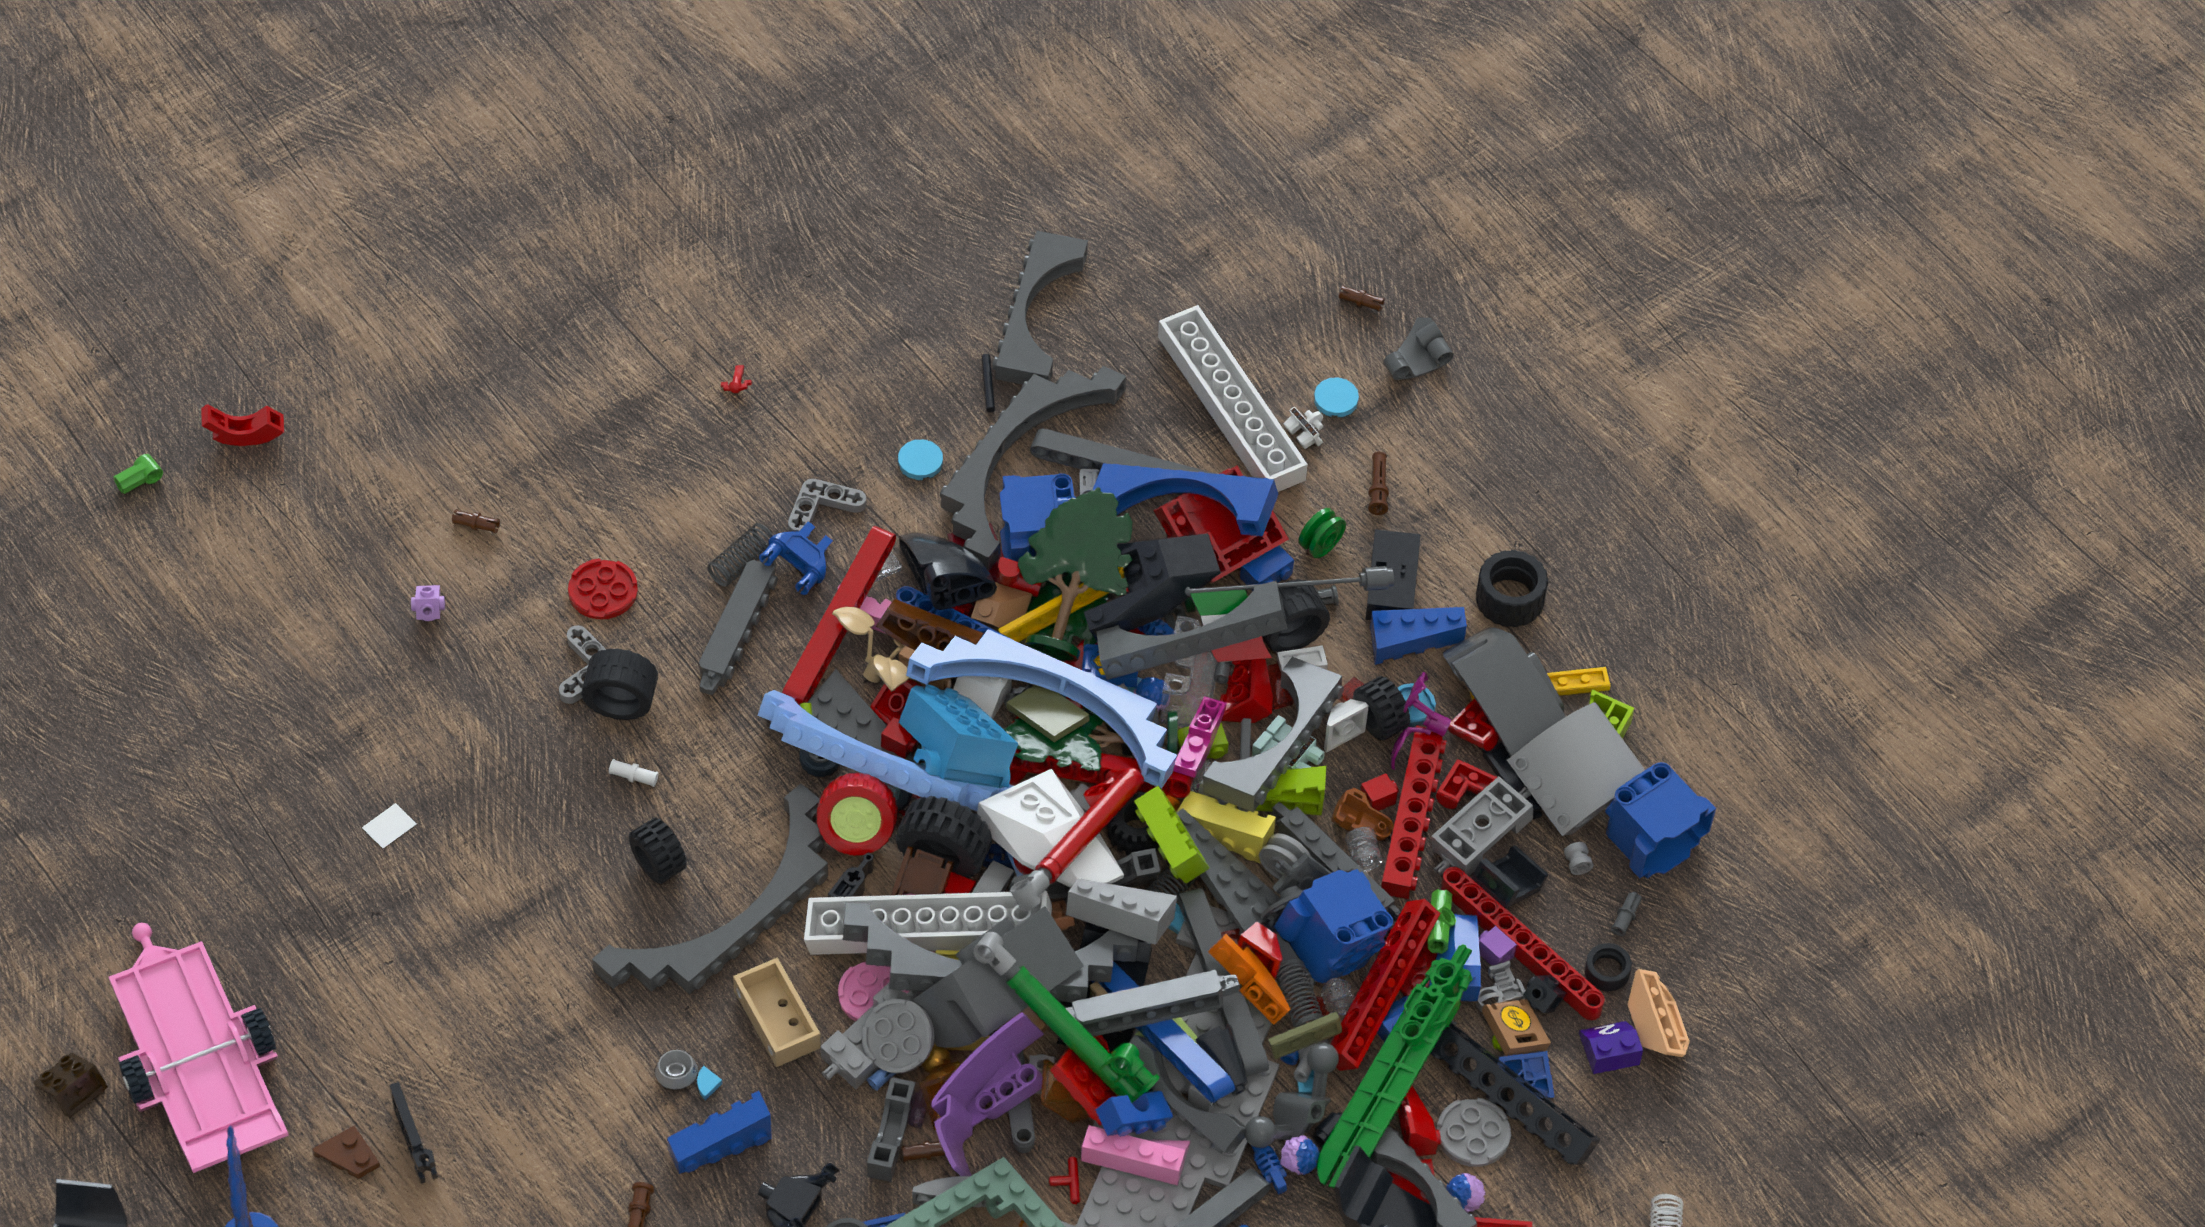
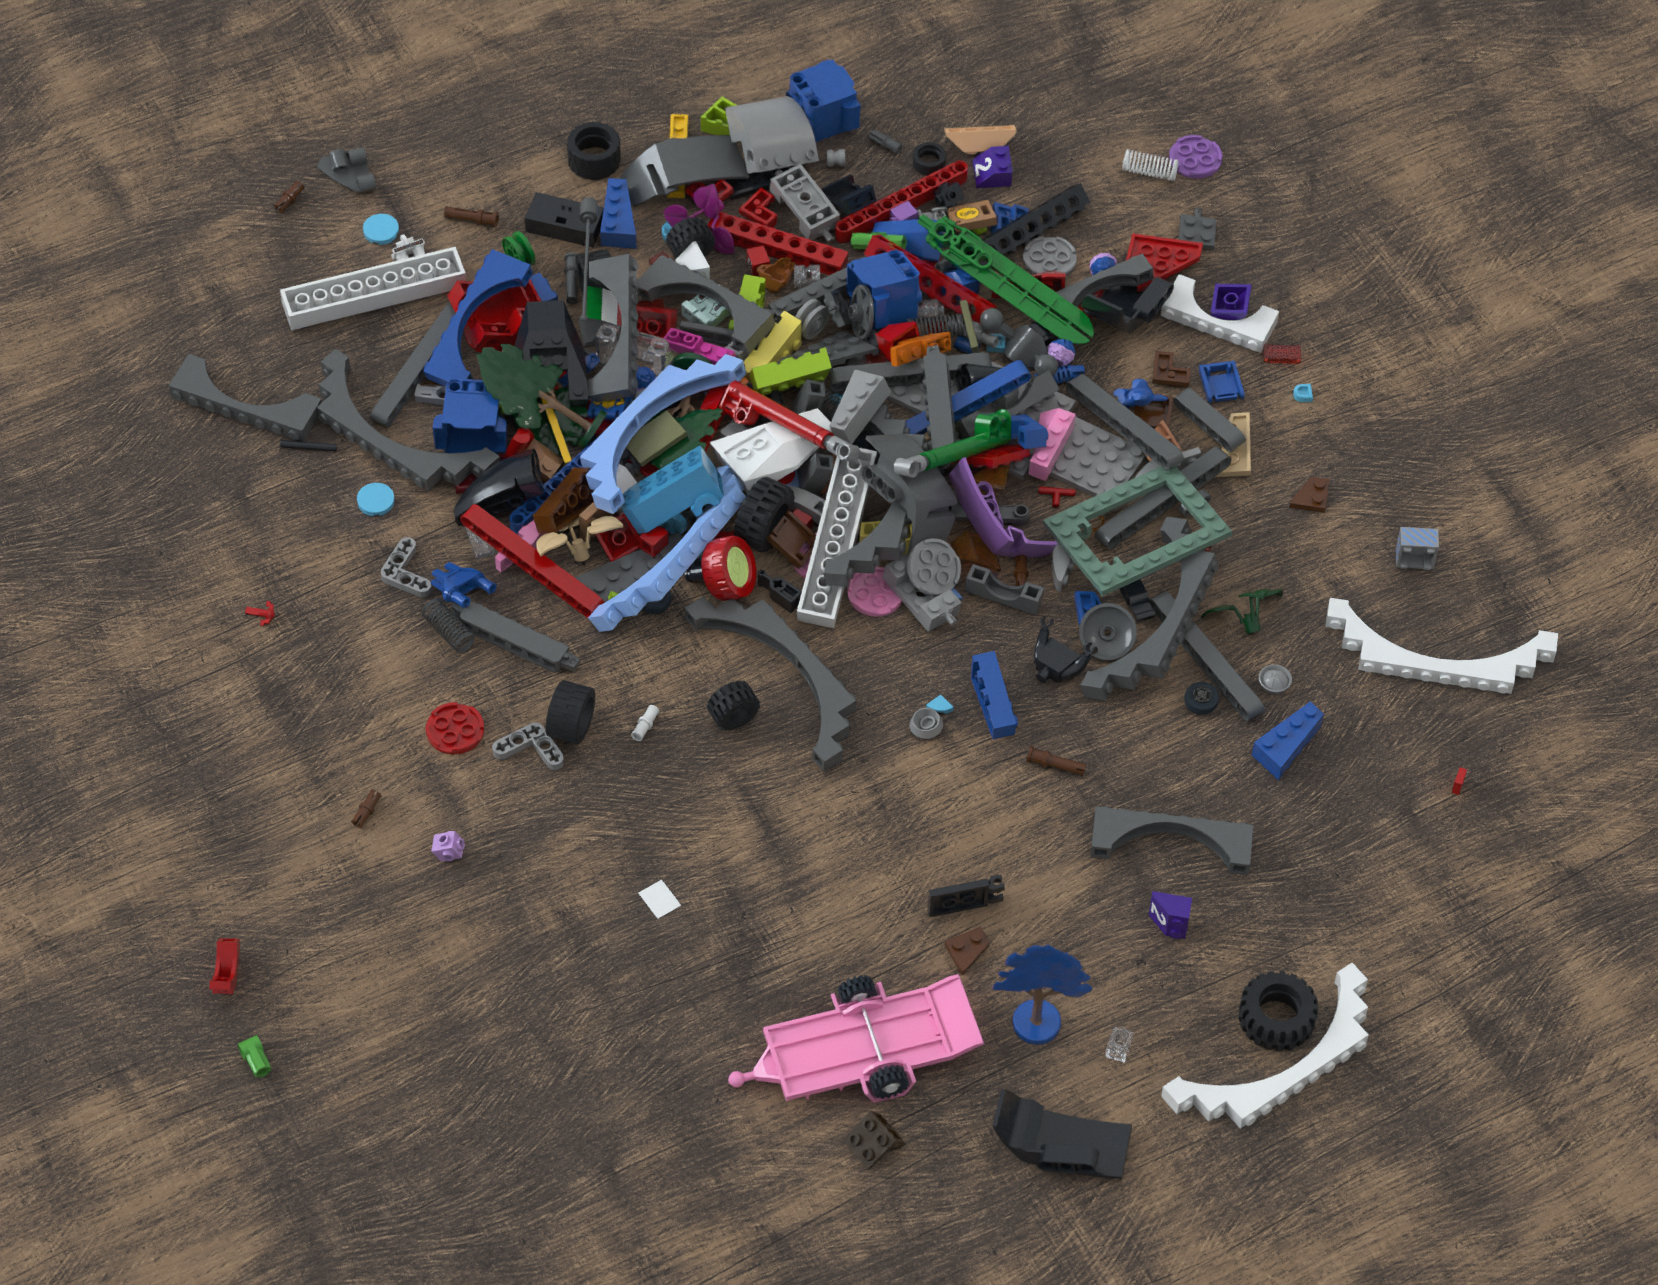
camera: 80 degrees left, 0 degrees up
tan piece [733,957,821,1067] -> none

